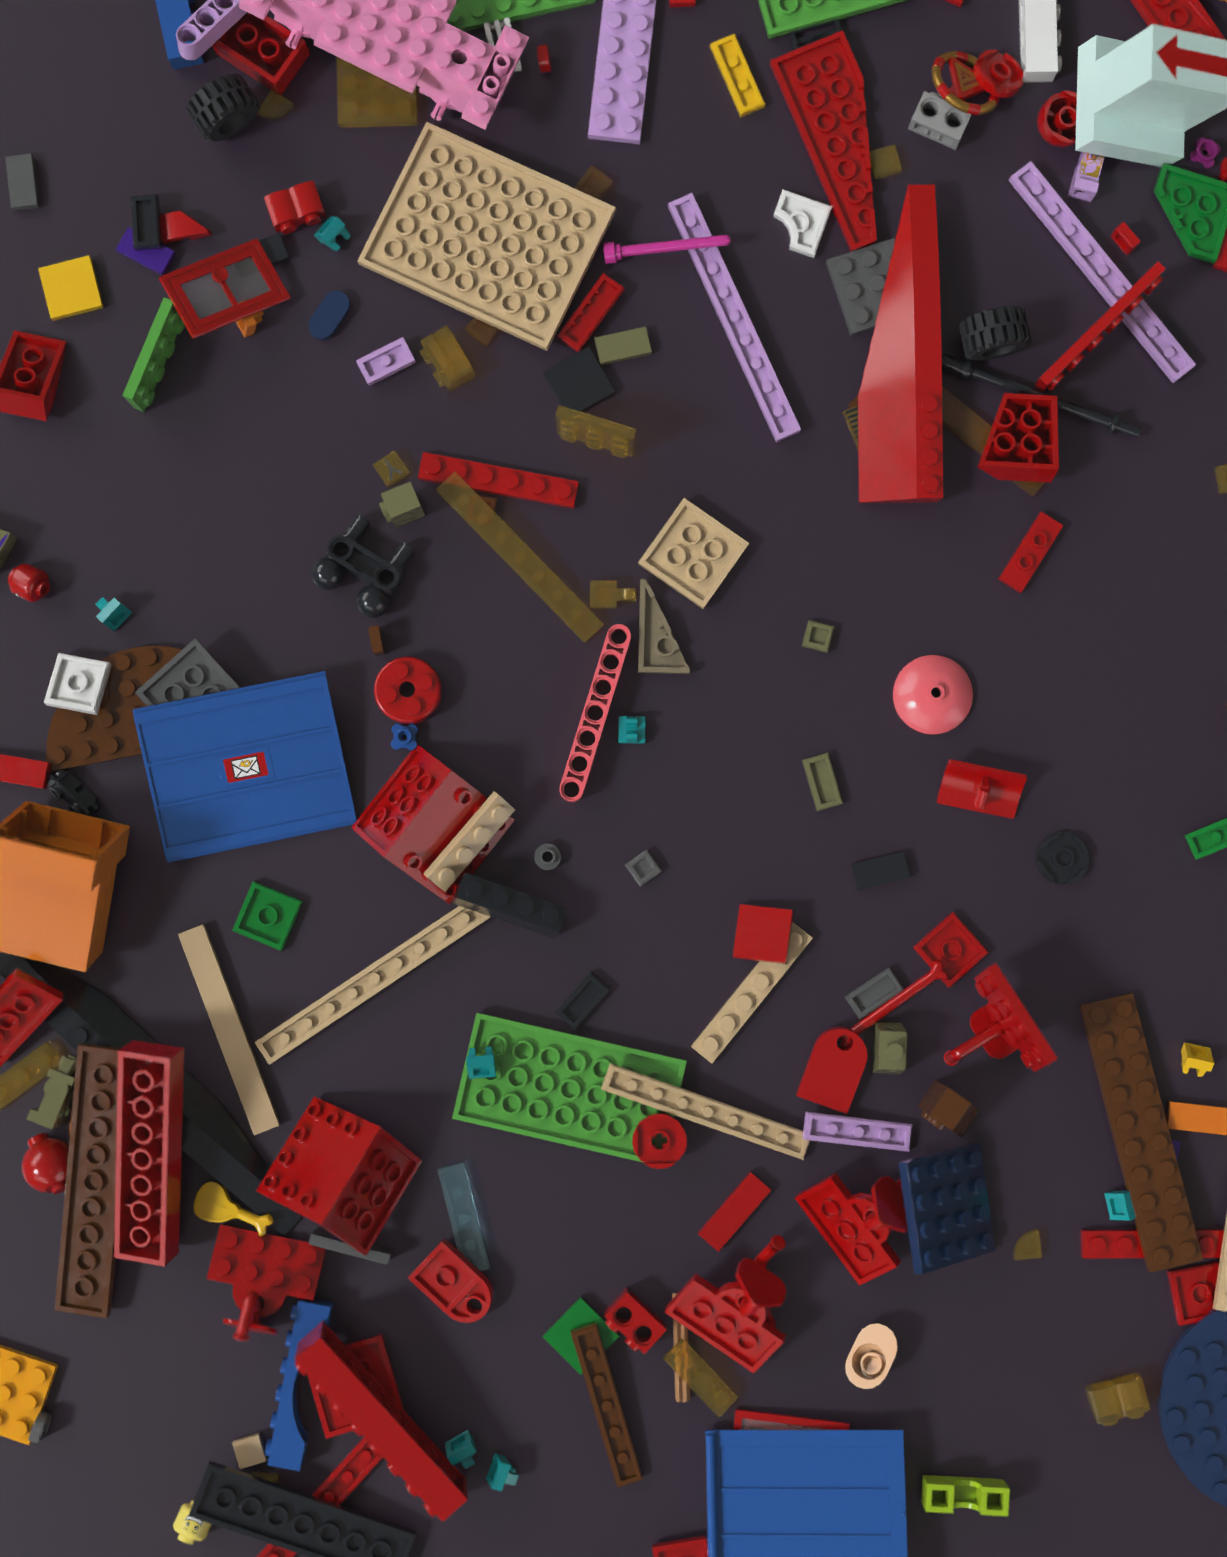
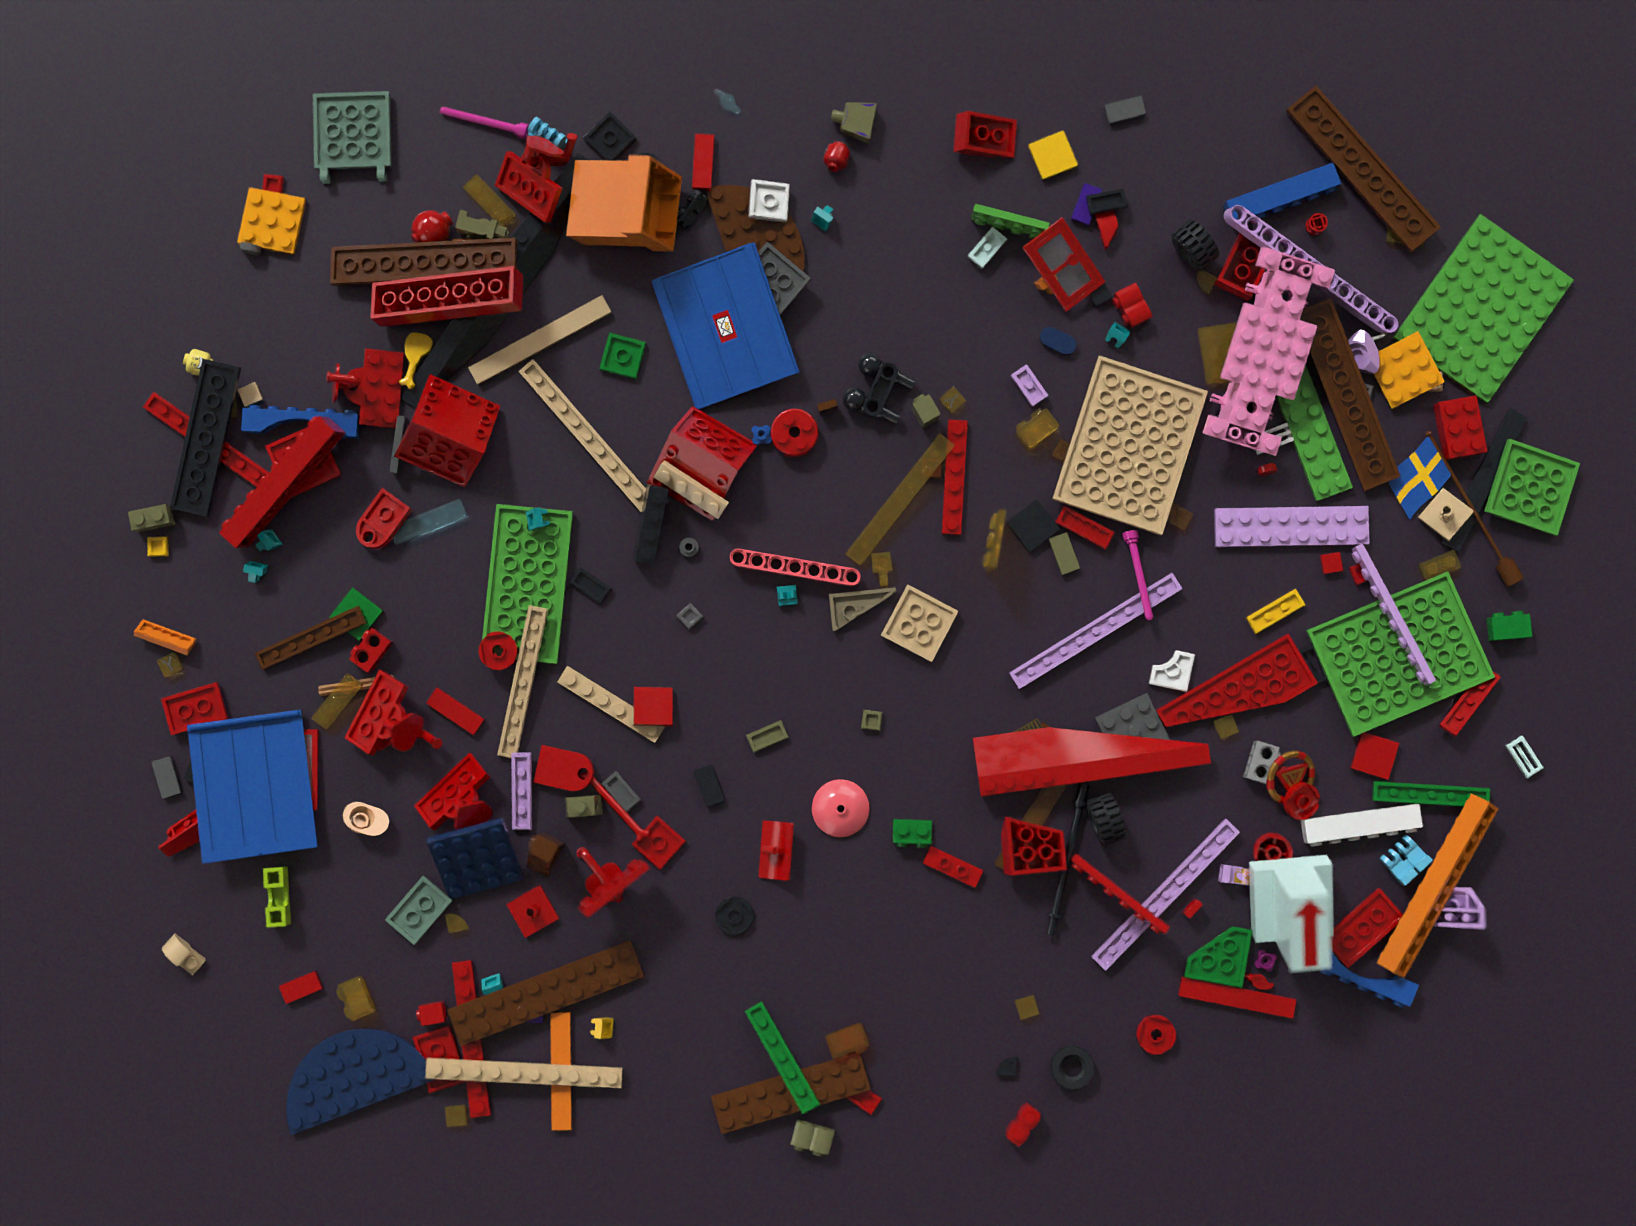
camera: 85 degrees right, 0 degrees up
none -> red tile [279,971,323,1004]
none -> sand green plate [385,875,453,945]
none -> red brick [416,1001,447,1026]
none -> red tile [506,885,559,938]
none -> green bracket [893,819,932,848]
none -> light aqua plate [968,227,1007,269]

